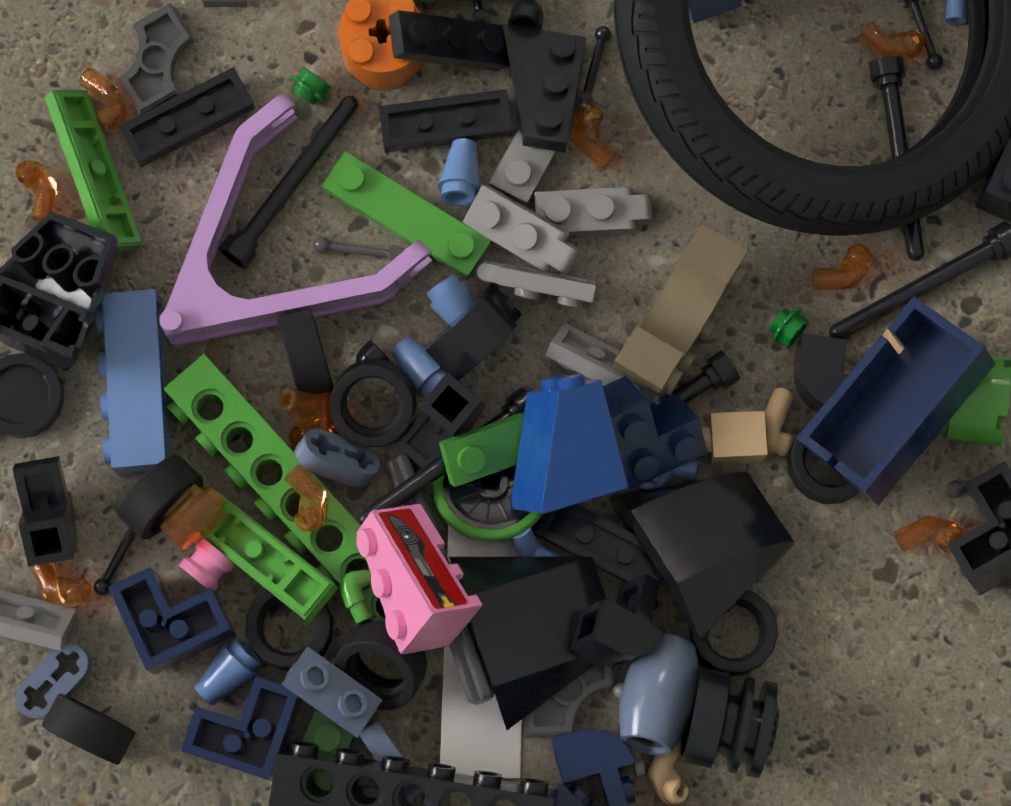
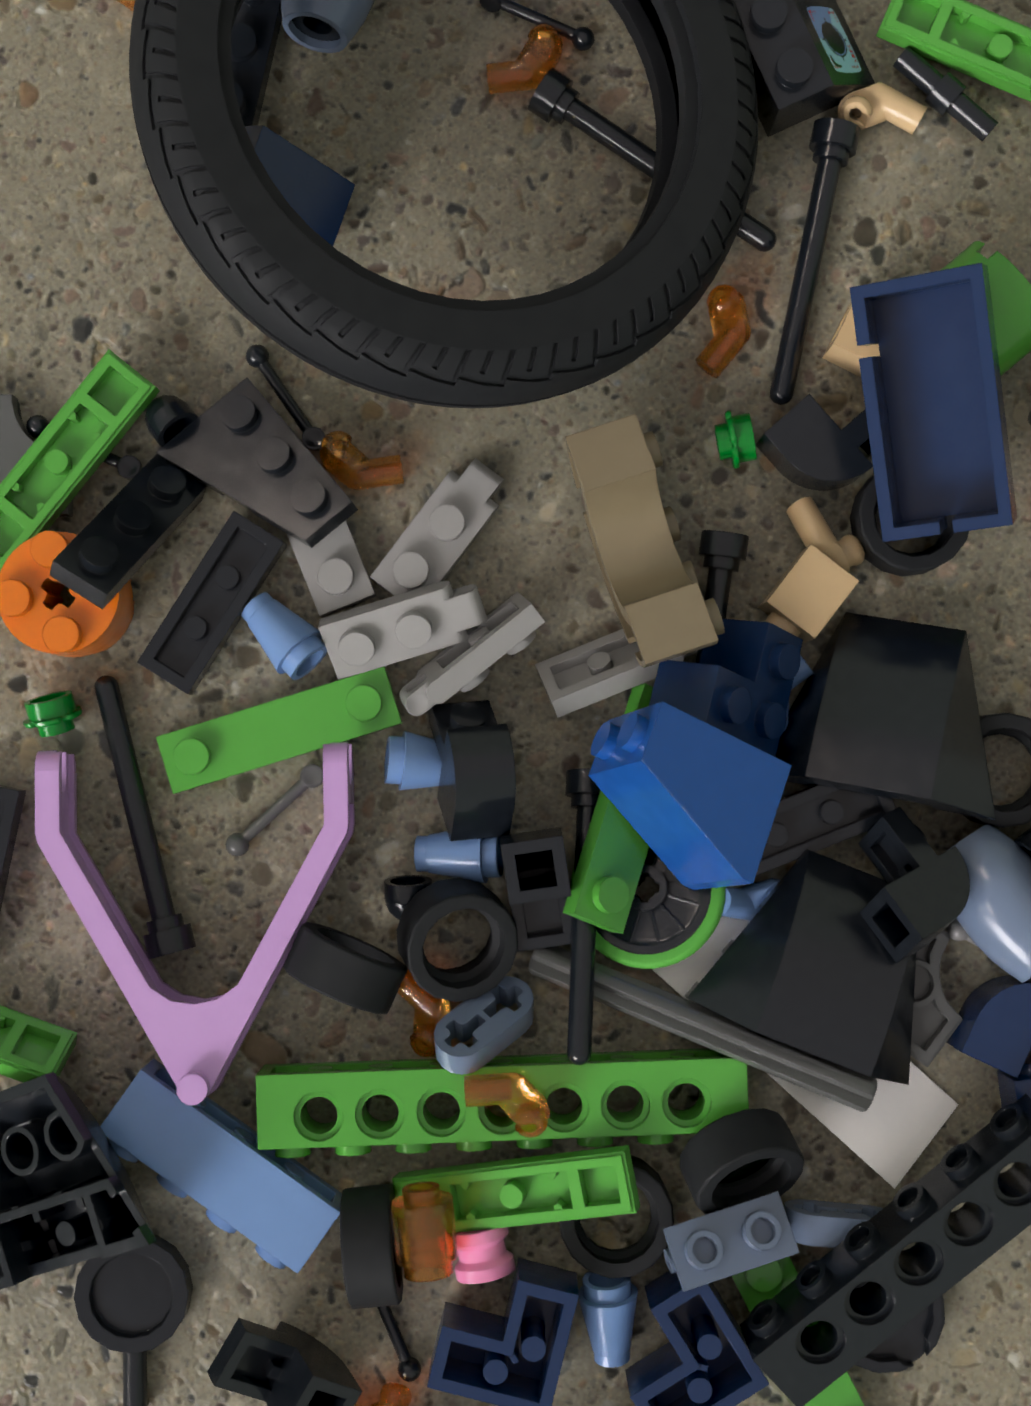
camera: 50 degrees left, 10 degrees up
clear orange arm [279,388,322,428] -> none
bright green animal [340,569,373,624] -> none
bright pink wedge [356,504,483,654] -> none

